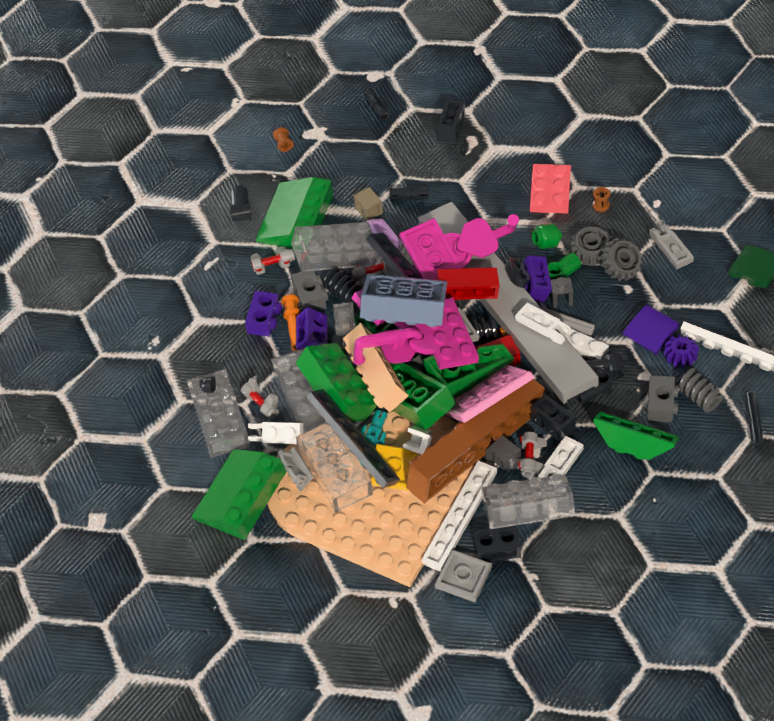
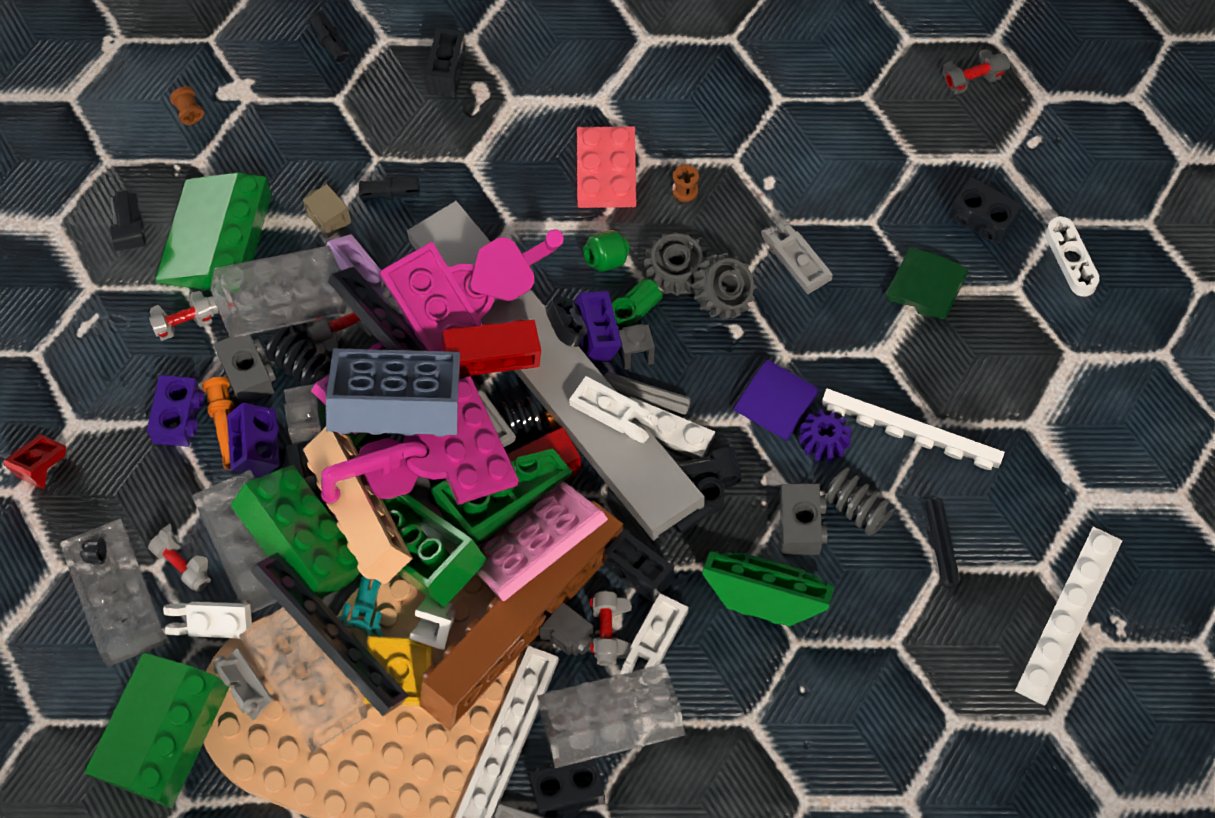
camera: 10 degrees left, 10 degrees up
none -> red slope [3,434,67,489]

